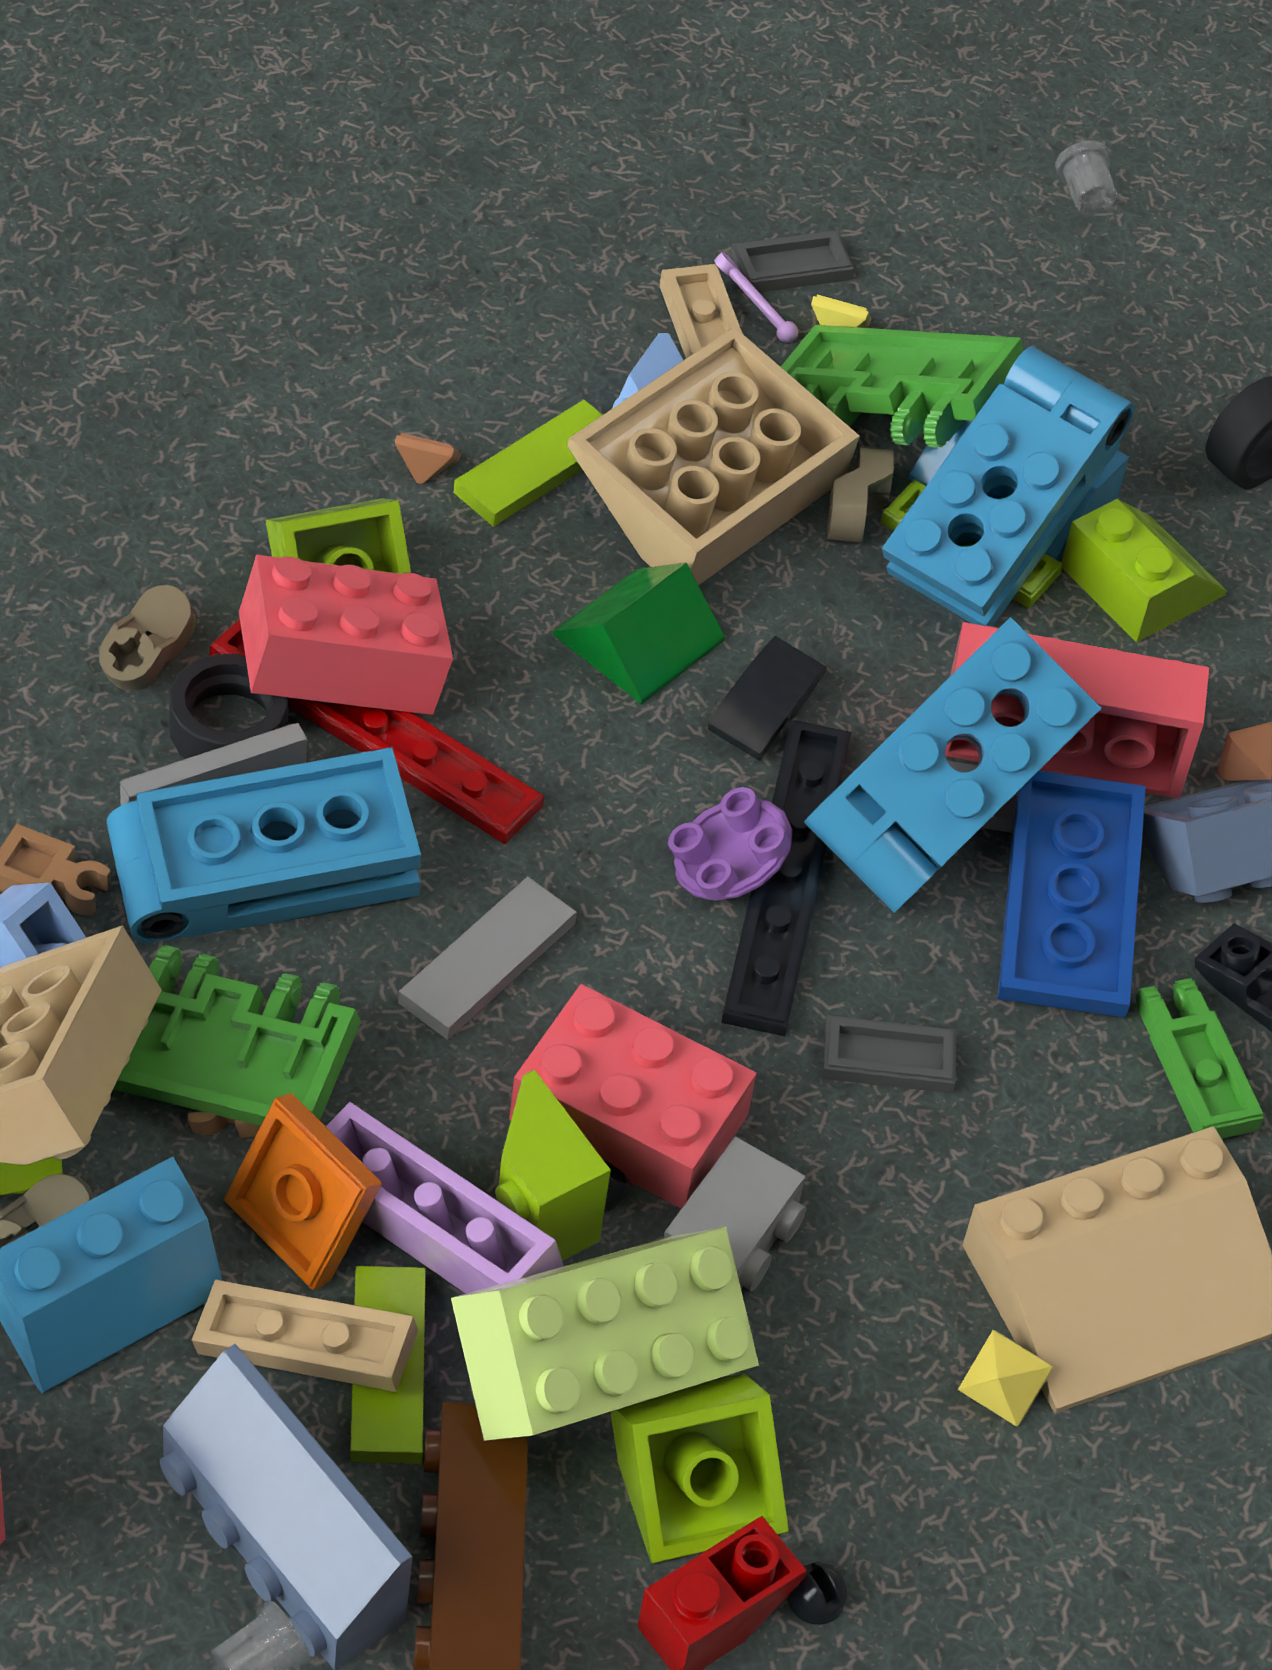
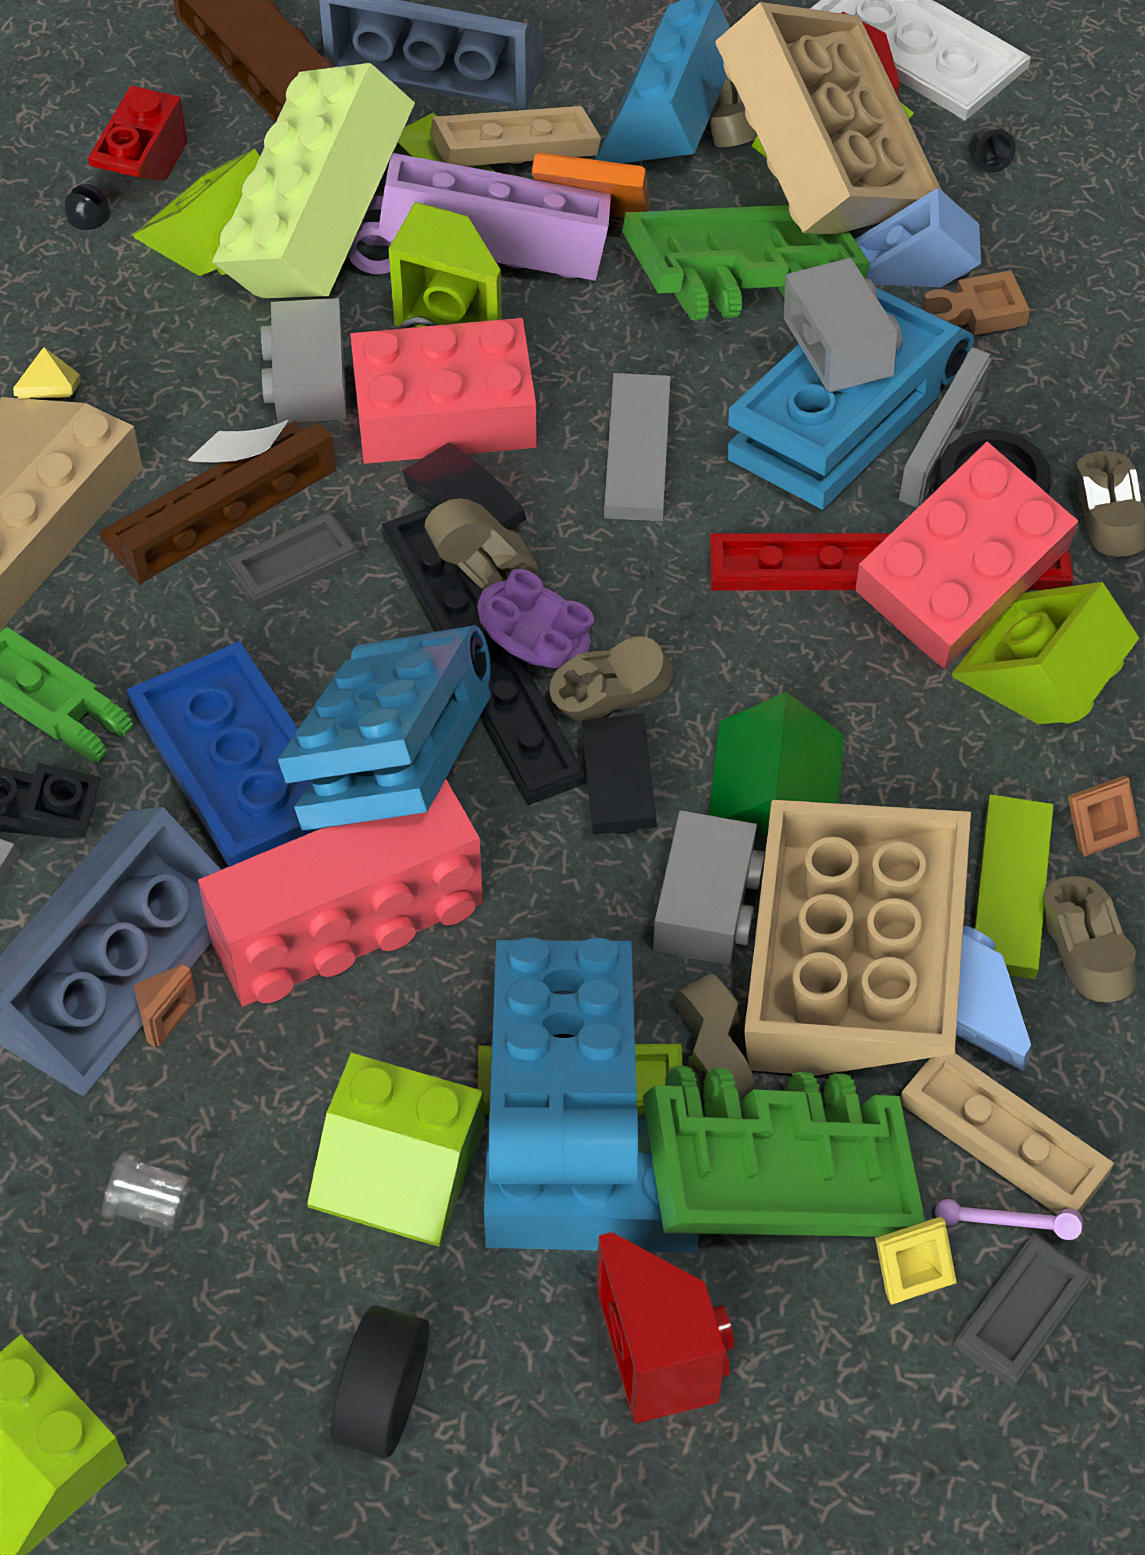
camera: 150 degrees right, 5 degrees up
none -> reddish brown fence [99,421,336,584]
none -> white sticker [188,419,288,462]
none -> black slope [402,443,527,530]
none -> dark tan piece [424,498,538,589]
none -> dark tan piece [549,636,674,723]
none -> red slope [596,1232,734,1424]
none -> light grey brick [653,810,766,965]
none -> light grey brick [784,258,902,393]
none -> dark tan piece [1044,876,1136,1002]

